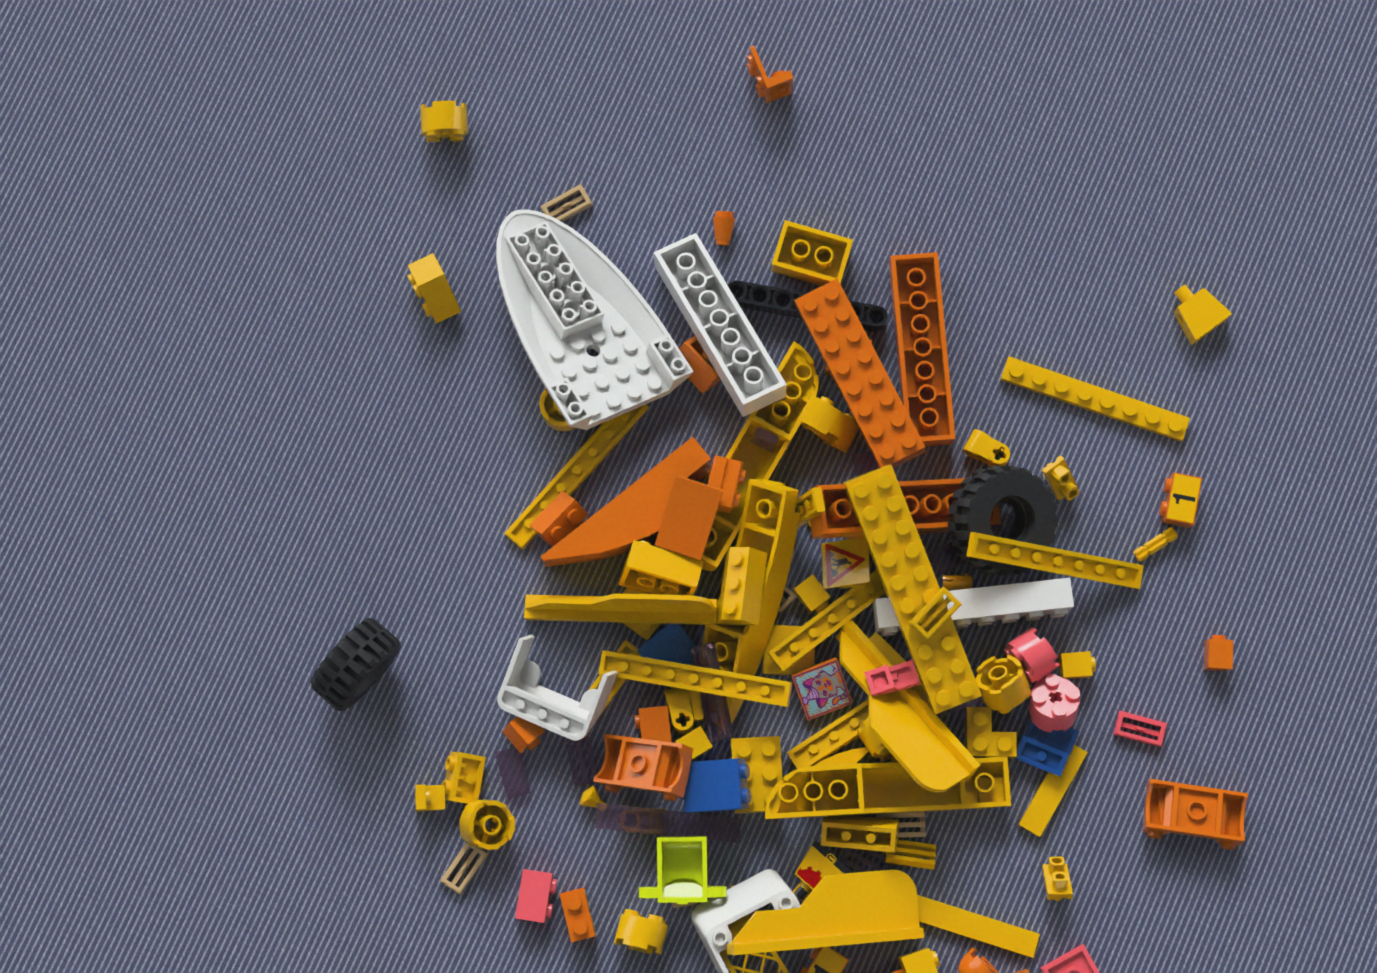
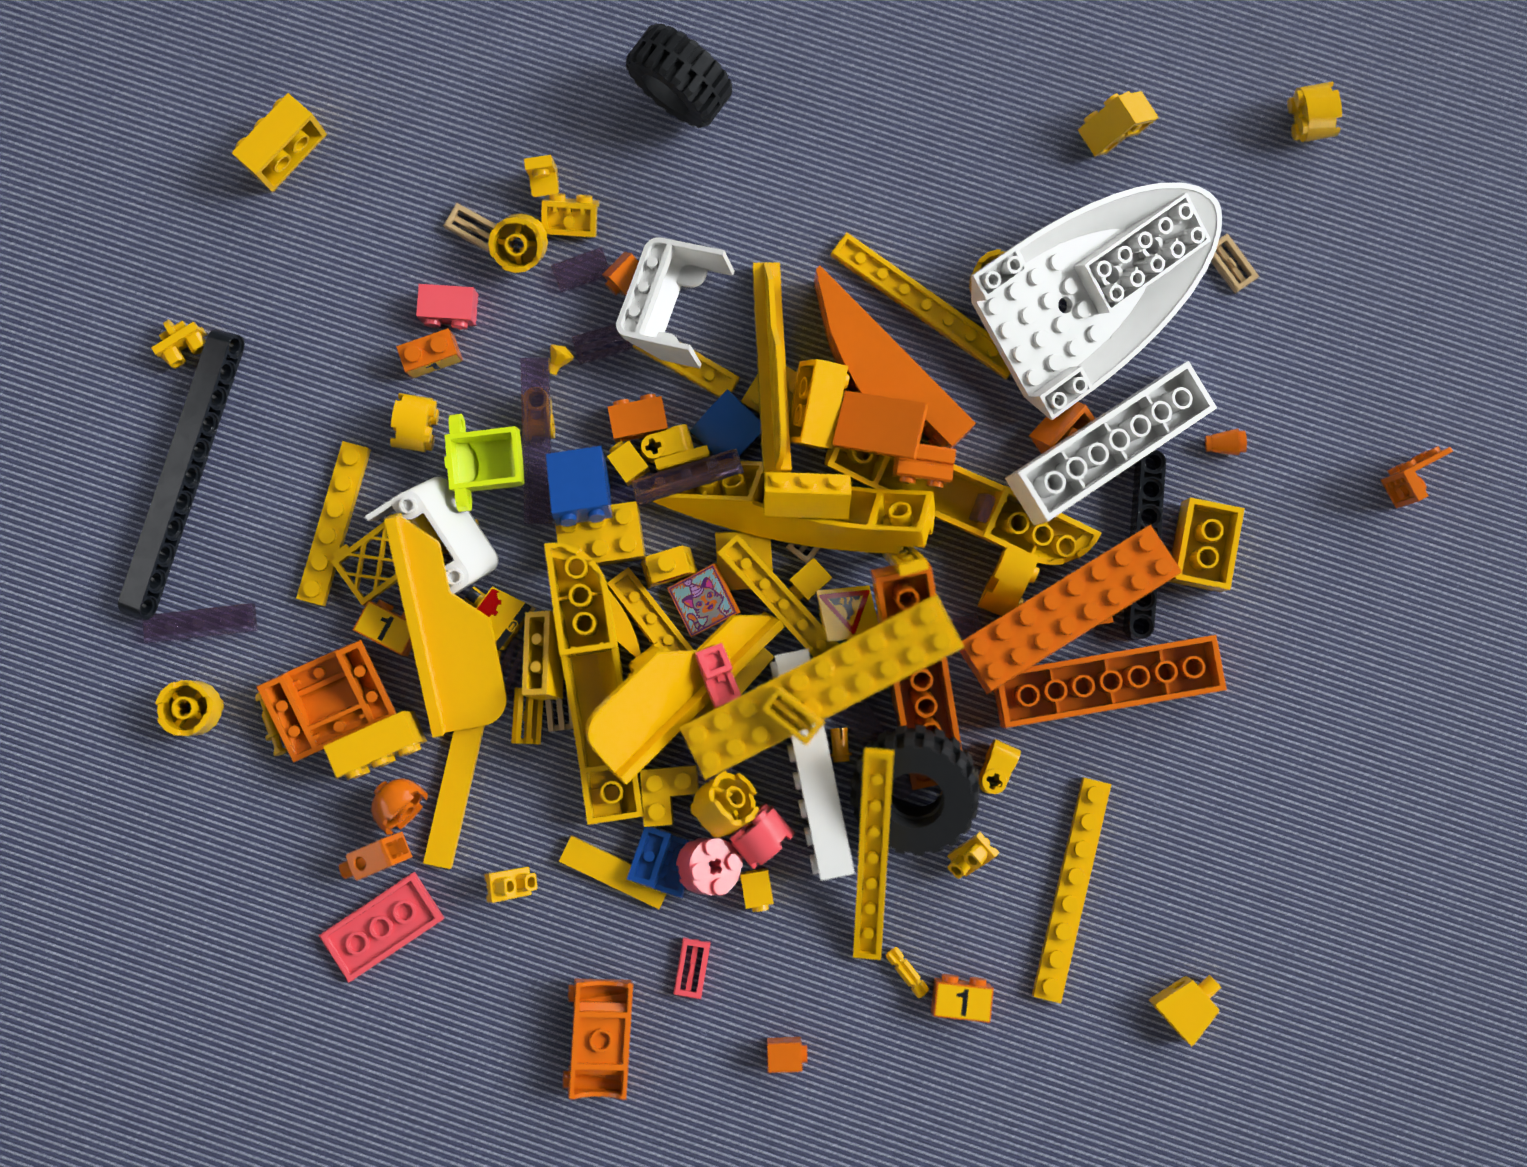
camera: 80 degrees right, 5 degrees up
orange brick [529,491,589,547] -> none
orange piece [593,734,693,802] -> none
yellow plate [598,650,793,707] -> none
none -> yellow torso [641,545,698,589]

